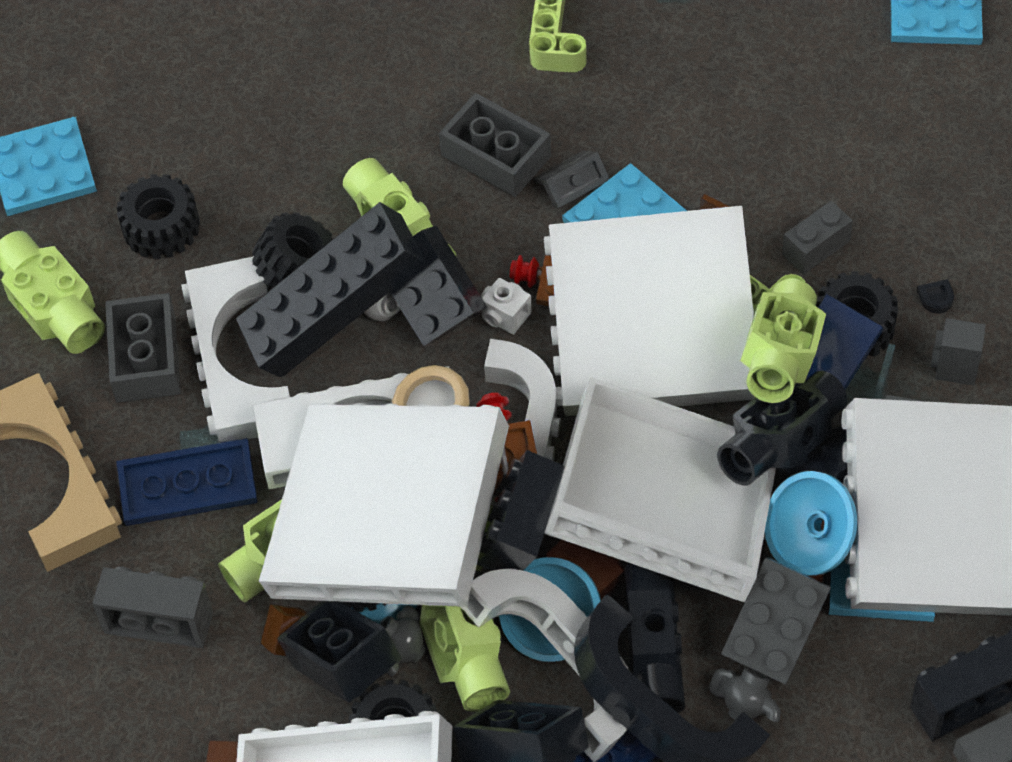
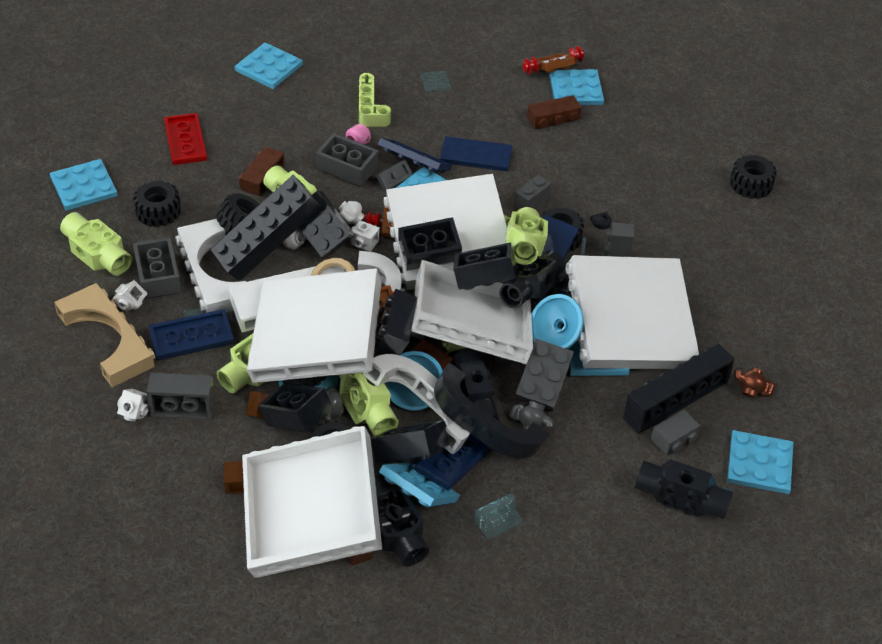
camera: 15 degrees left, 10 degrees down
none -> white brick [112,280,148,312]
none -> white brick [117,389,149,422]
none -> red tile [164,113,207,165]
none -> copper brick [239,146,285,196]
none -> white piece [338,201,365,226]
none -> bright pink head [346,124,371,145]
none -> dark blue plate [378,138,452,172]
none -> black brick [398,217,462,271]
none -> dark blue tile [440,136,512,172]
none -> black brick [453,242,516,290]
none -> copper brick [527,95,582,129]

